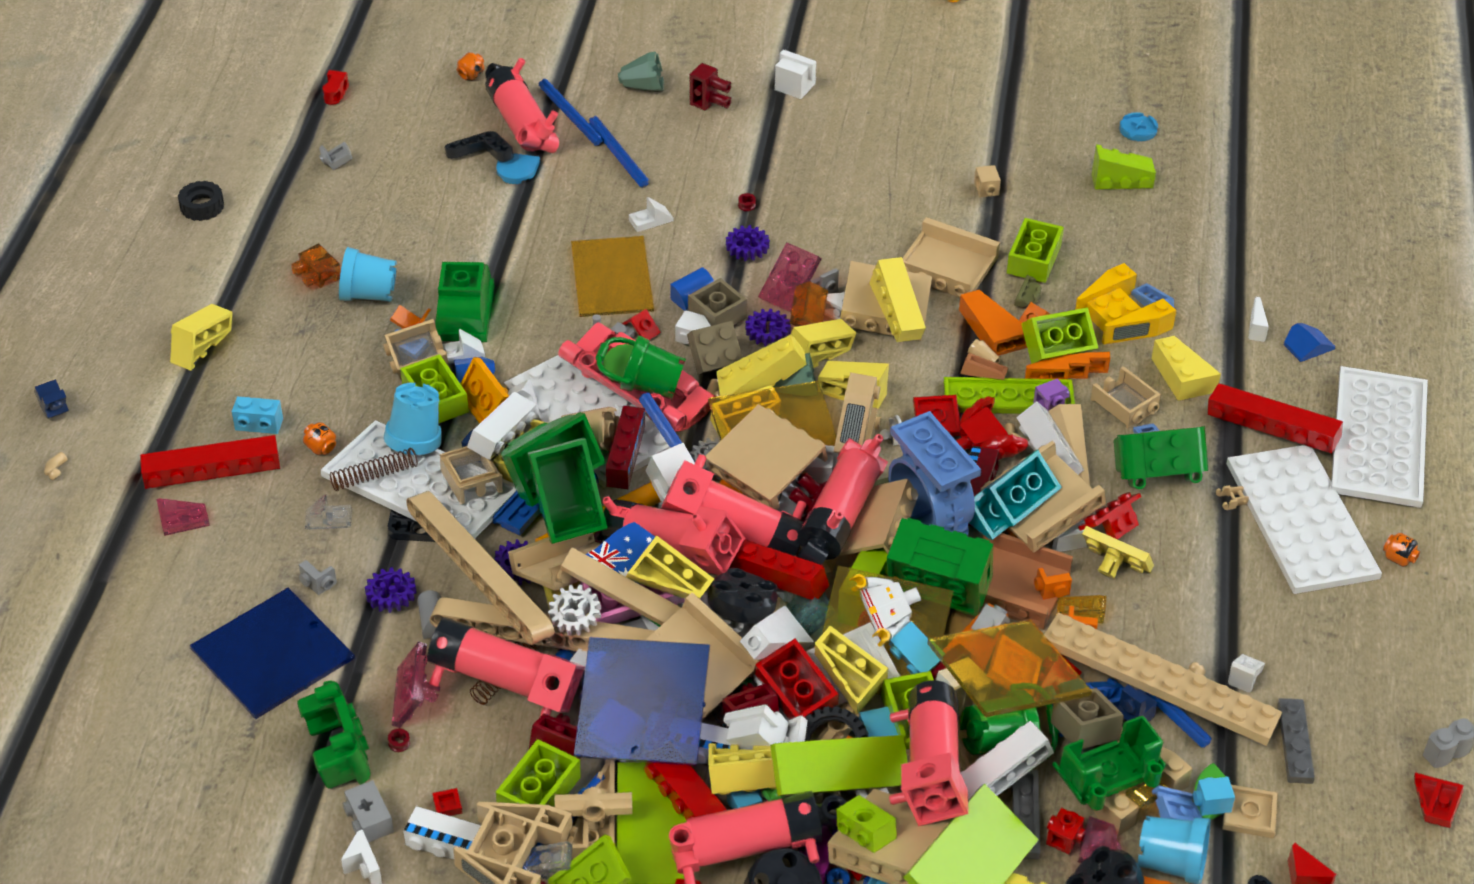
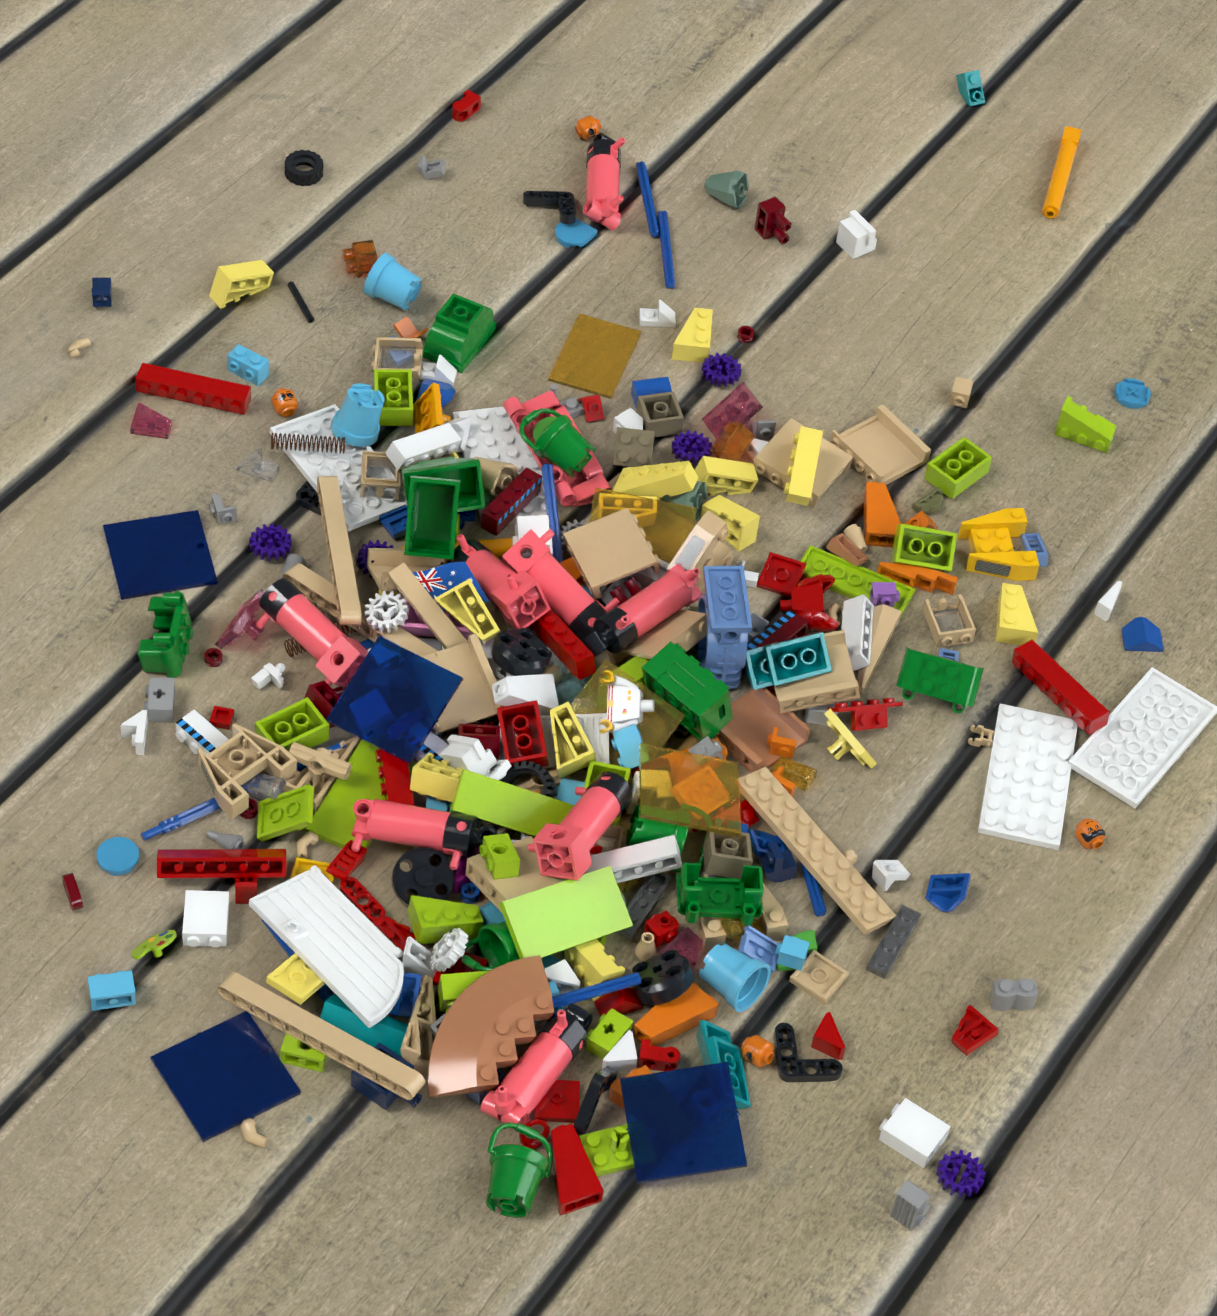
camera: 20 degrees right, 5 degrees up
none -> white piece [251,662,285,690]
none -> black piece [287,282,314,323]
none -> tan cone [635,932,656,961]
none -> light yellow wedge [671,308,713,363]
none -> blue slope [925,873,971,912]

